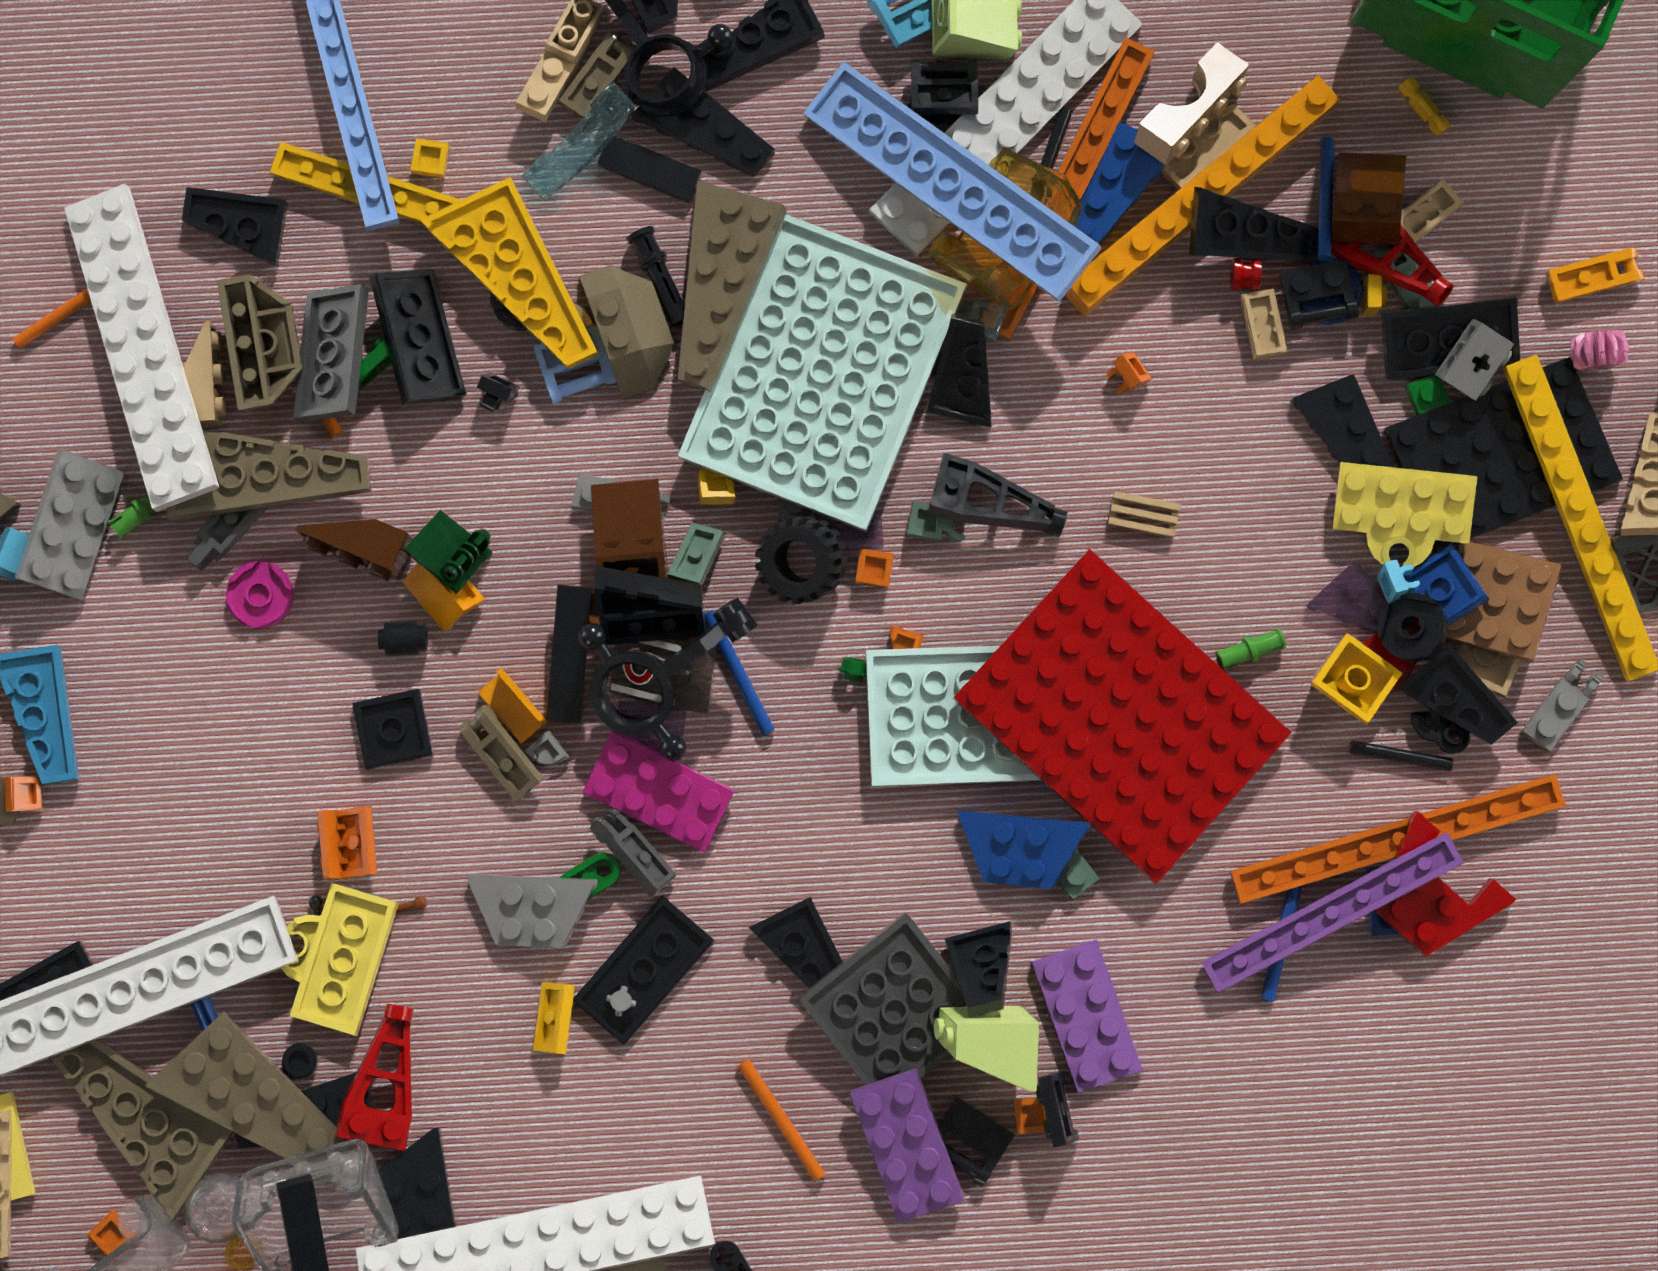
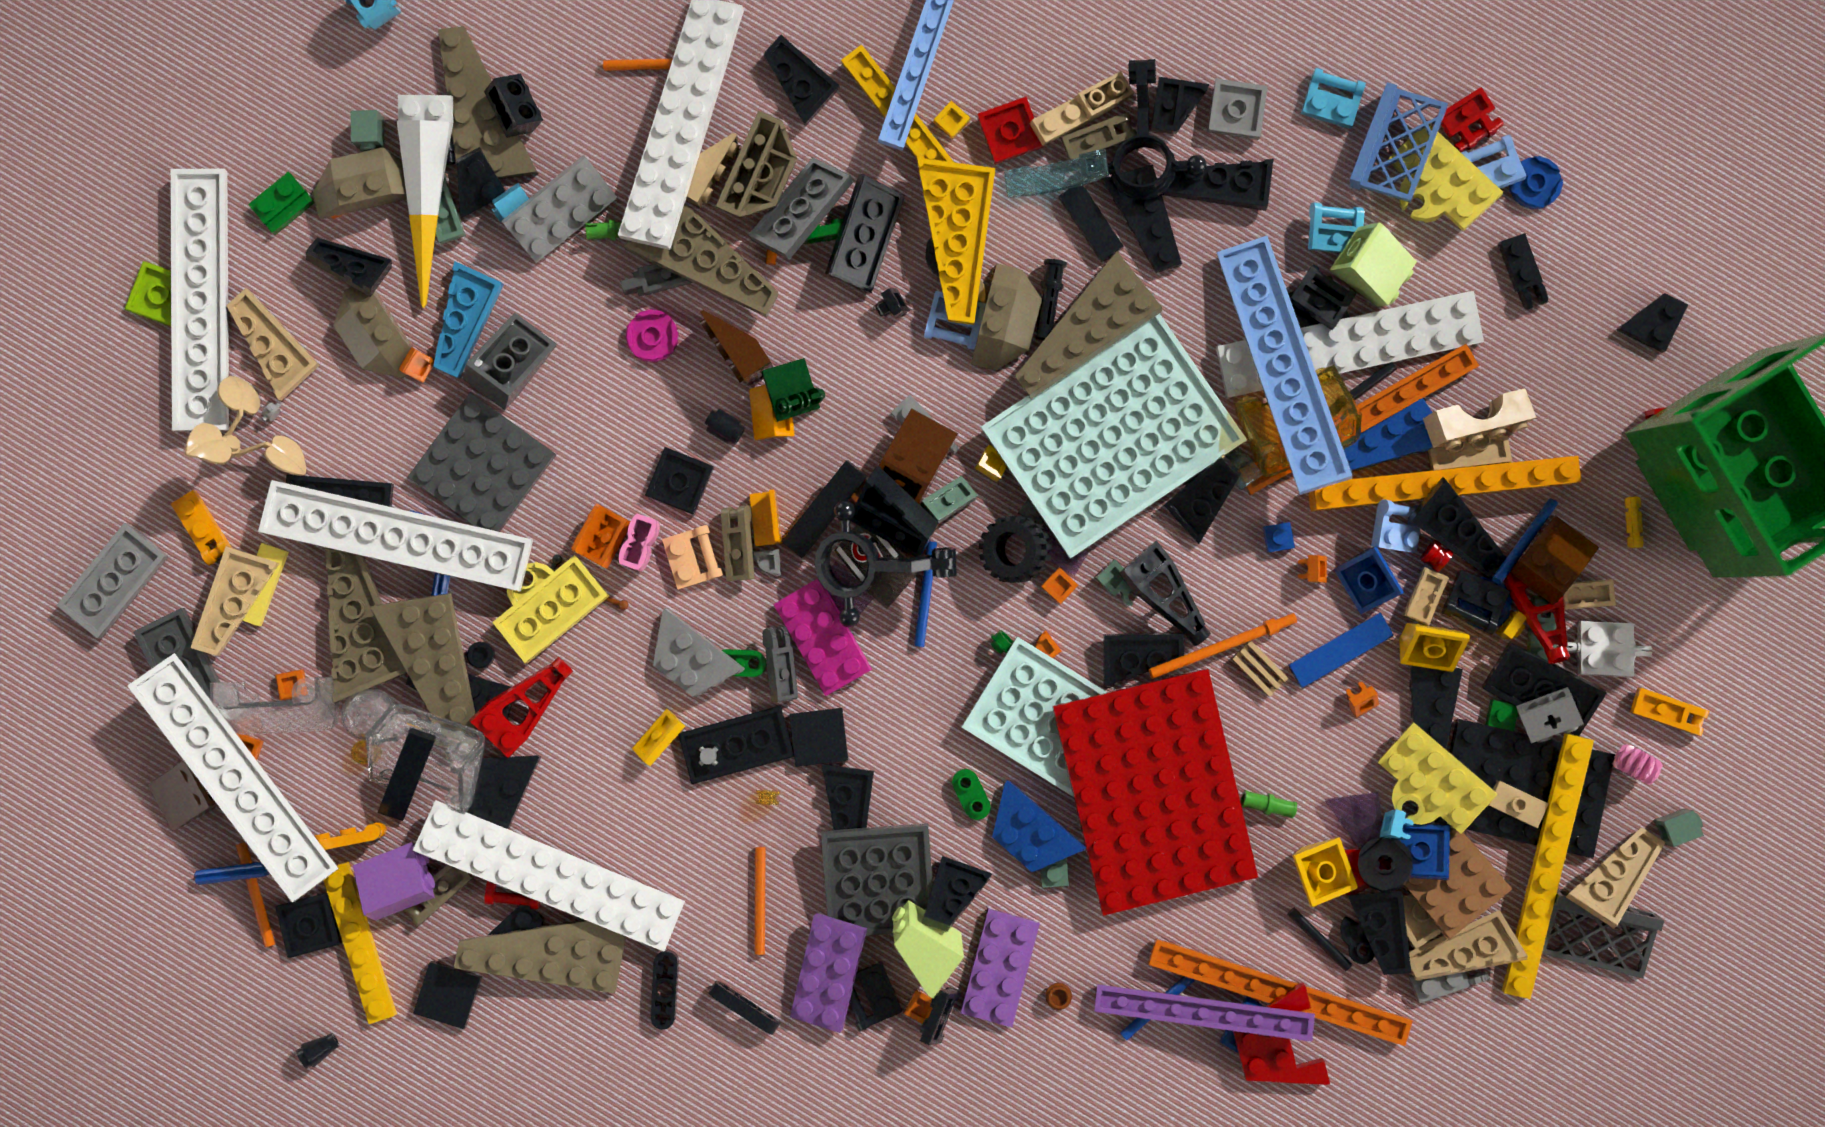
camera: 35 degrees right, 5 degrees up
none -> dark grey plate [408,392,557,532]
none -> dark grey slope [462,313,557,410]
none -> bright pink brick [619,513,660,572]
none -> light nougat plate [662,525,723,590]
none -> black beam [708,980,781,1035]
none -> clear yellow bush [755,790,780,805]
none -> black tile [790,708,849,767]
none -> green plate [952,769,991,820]
none -> red plate [977,96,1044,165]
none -> dark orange plate [1045,982,1072,1010]
none -> black wing [1103,632,1184,688]
none -> orange bar [1149,613,1297,679]
none -> blue plate [1262,522,1295,553]
none -> blue tile [1288,613,1394,688]
none -> blue slope [1334,547,1404,614]
none -> orange tile [1346,681,1379,718]
none -> light blue plate [1371,499,1421,553]
none -> yellow slope [1399,623,1470,672]
none -> tan wing [1409,910,1528,981]
none -> tan plate [1488,780,1548,828]
none -> white plate [1567,621,1652,677]

